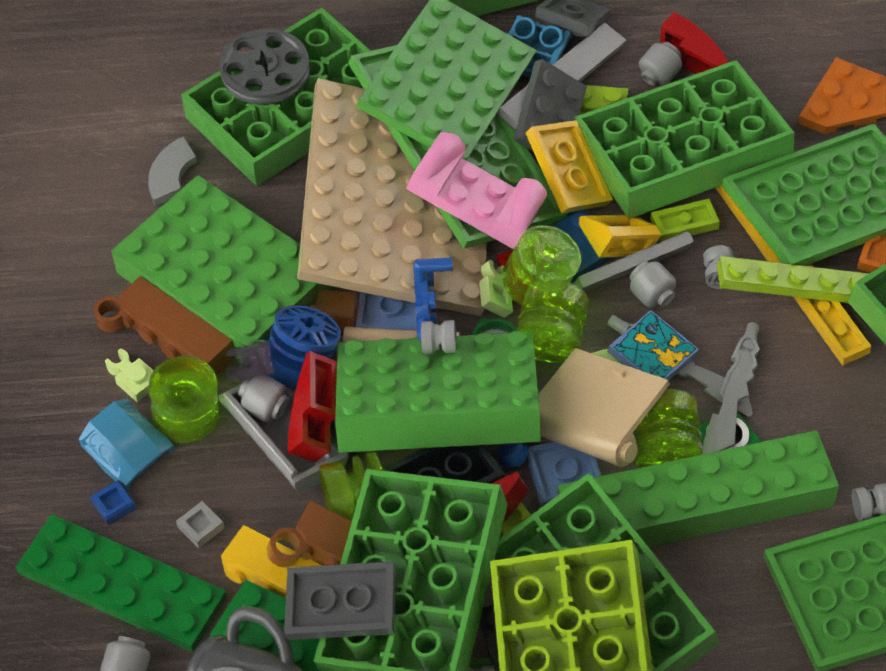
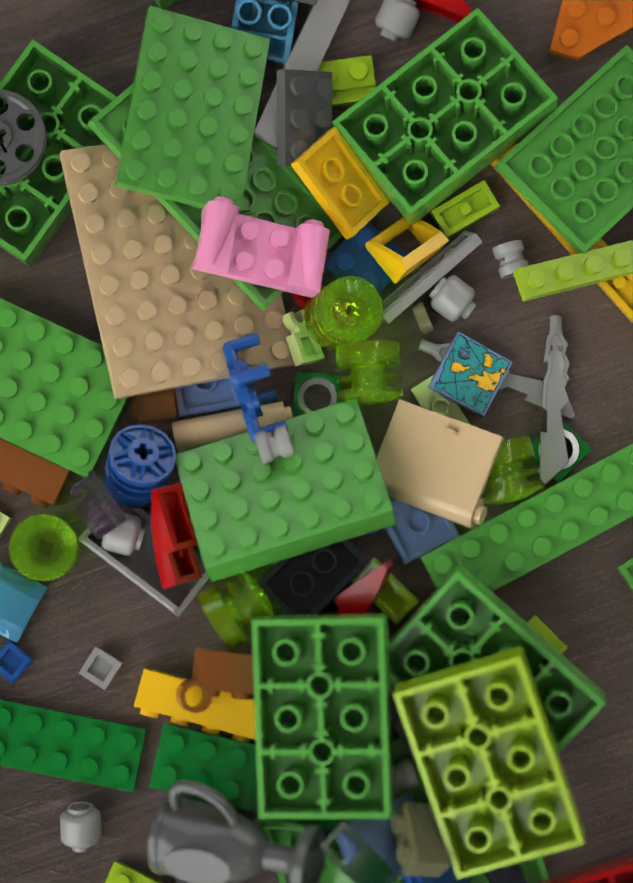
camera: 15 degrees left, 30 degrees up
dark grey plate [284,562,396,640] -> none
none -> olive tile [412,302,434,334]

